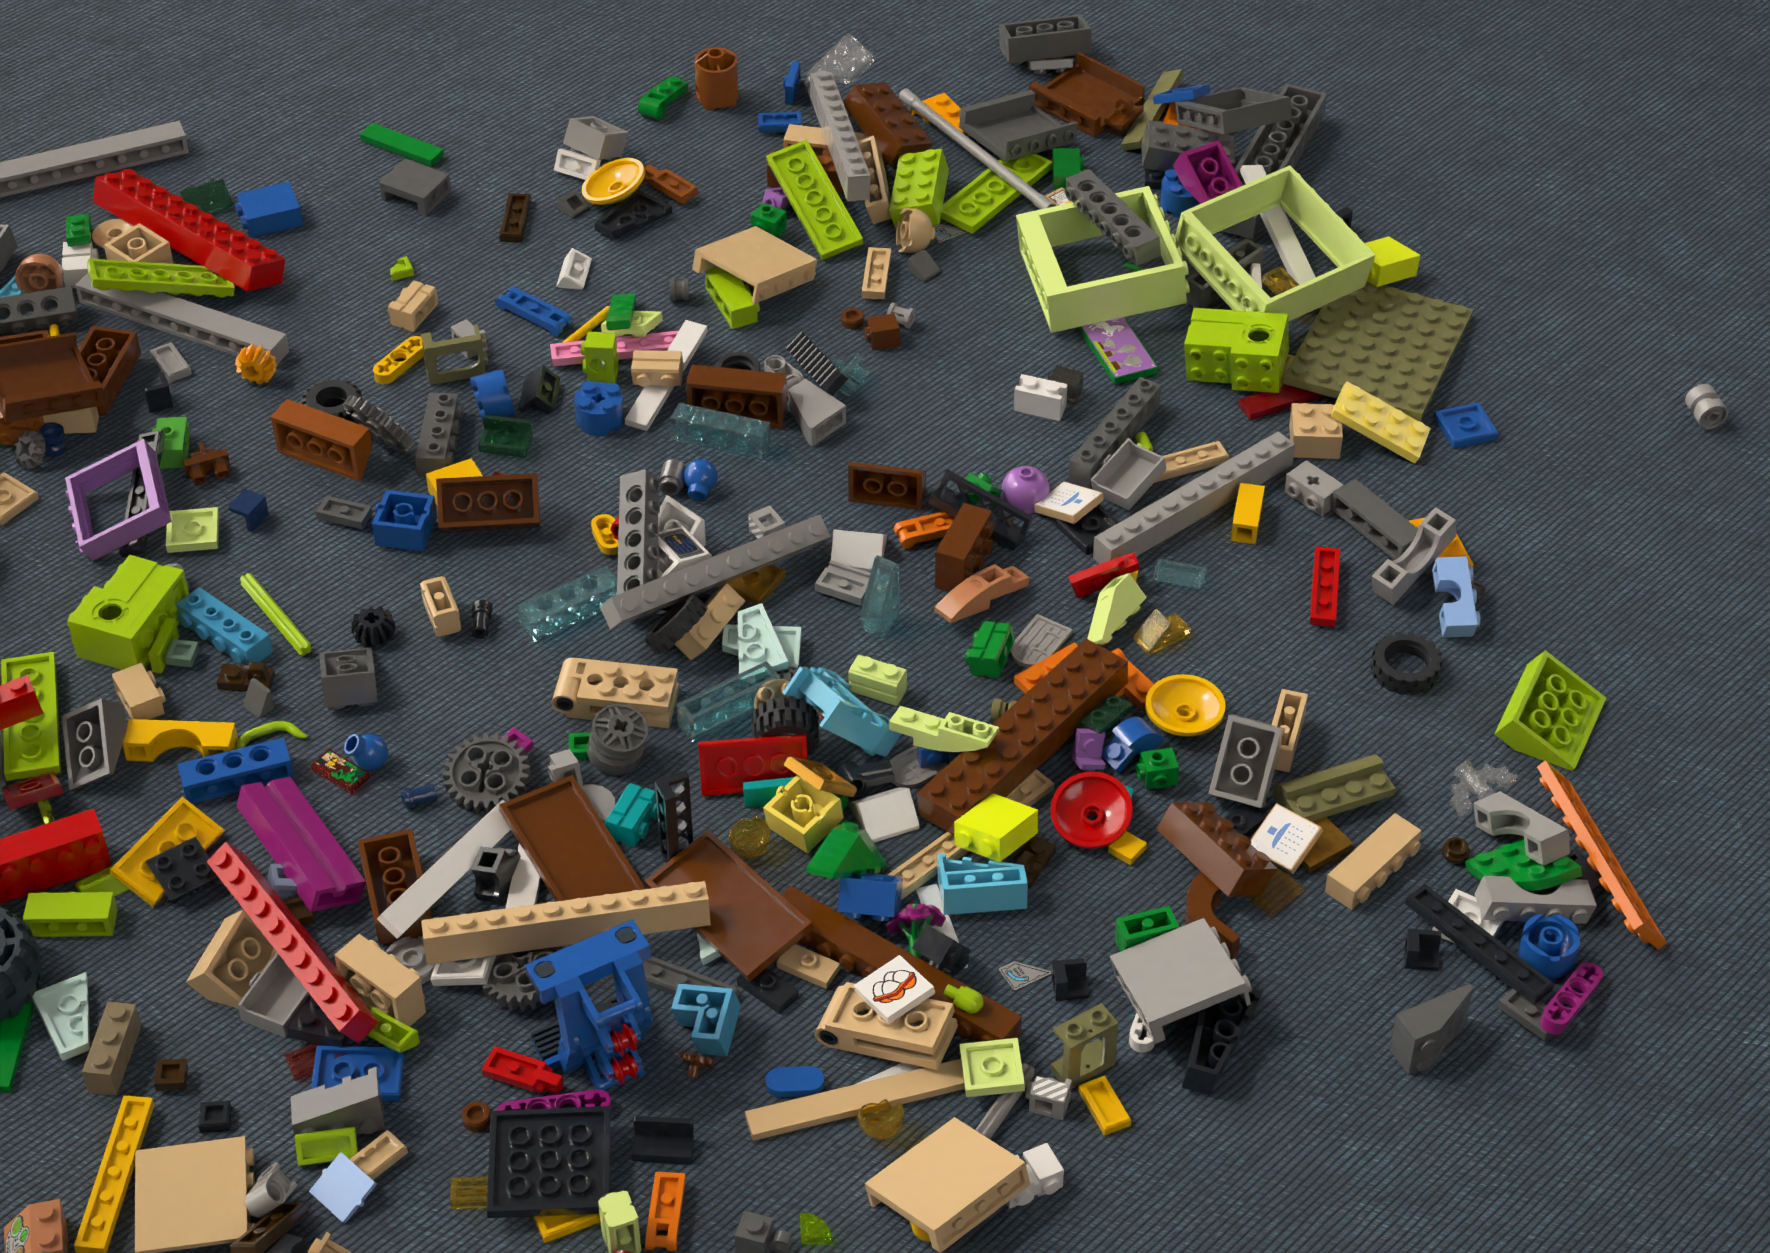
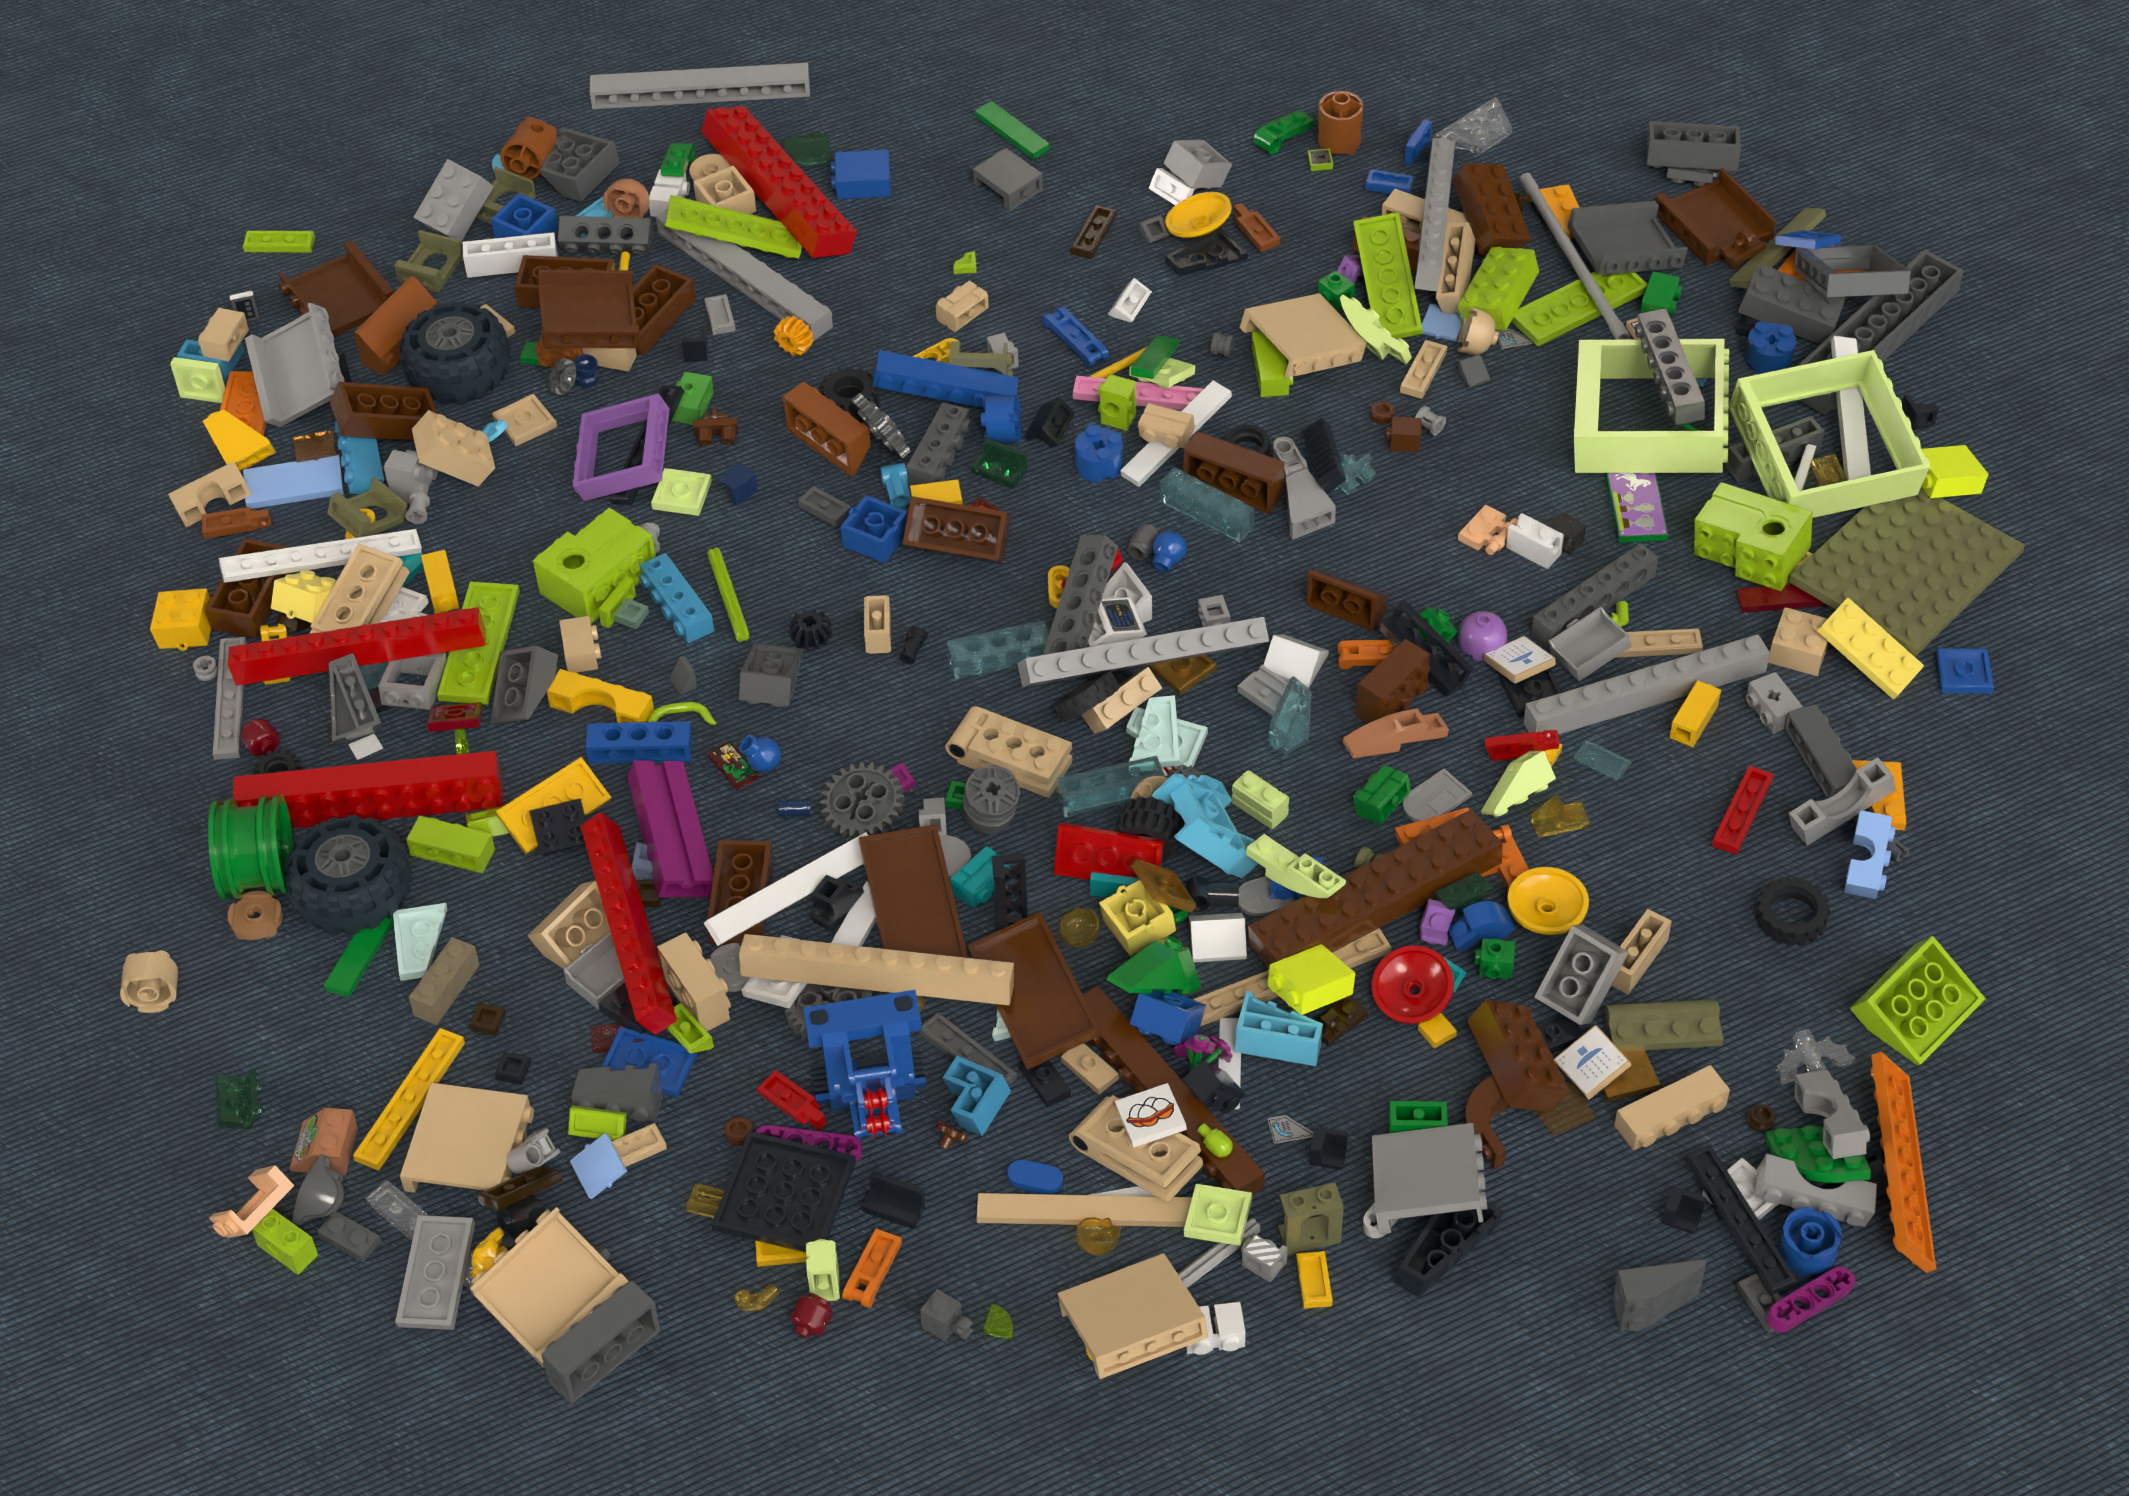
camera: 20 degrees right, 5 degrees up
dark brown hinge [217,662,275,691] -> none
magenta slope [1173,140,1243,204] -> none
none -> blue brick [872,350,1019,408]
none -> dark azure piece [880,463,911,508]
none -> tile [1307,149,1333,171]
none -> yellowish green slope [1340,294,1412,364]
none -> light blue piece [1422,303,1462,341]
none -> light nougat plate [1458,505,1518,555]

